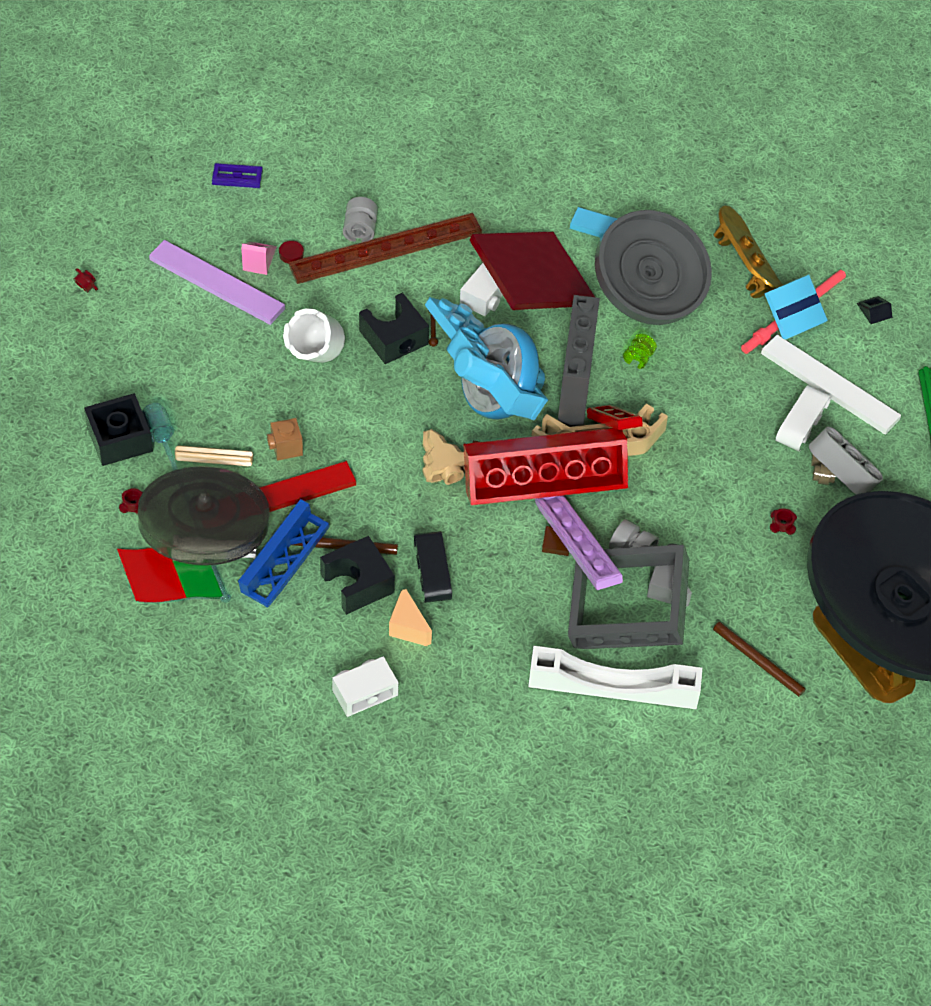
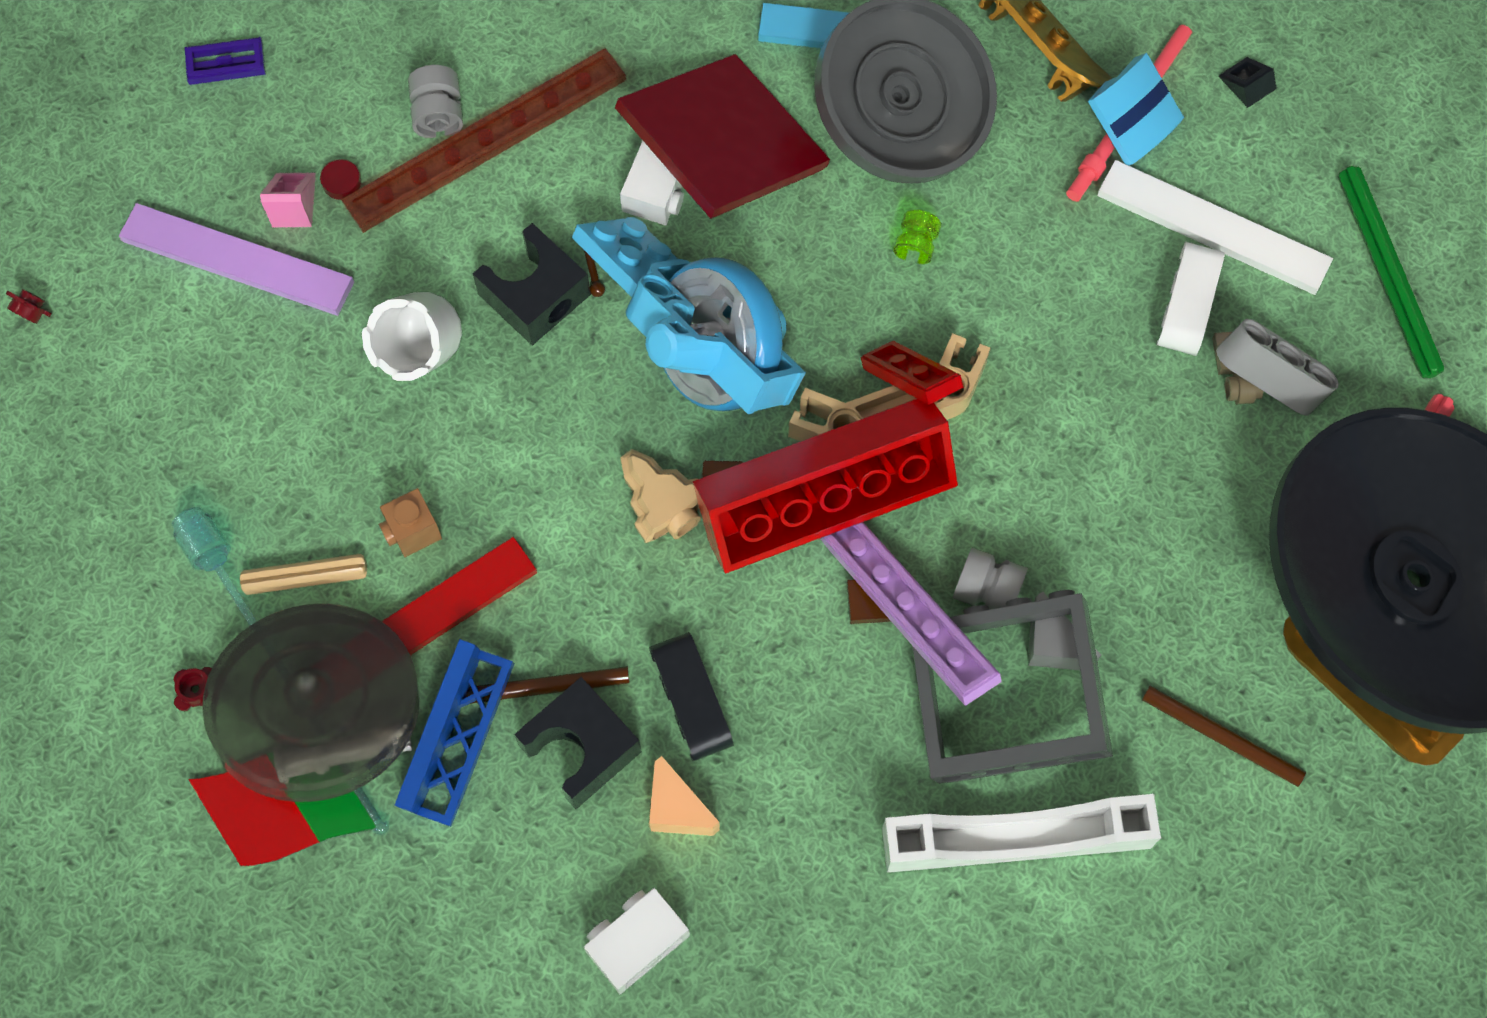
camera: 10 degrees left, 15 degrees up
black brick [84,393,153,466] -> none
dark grey window [558,295,600,427] -> none
dark red plate [770,508,797,535] -> none

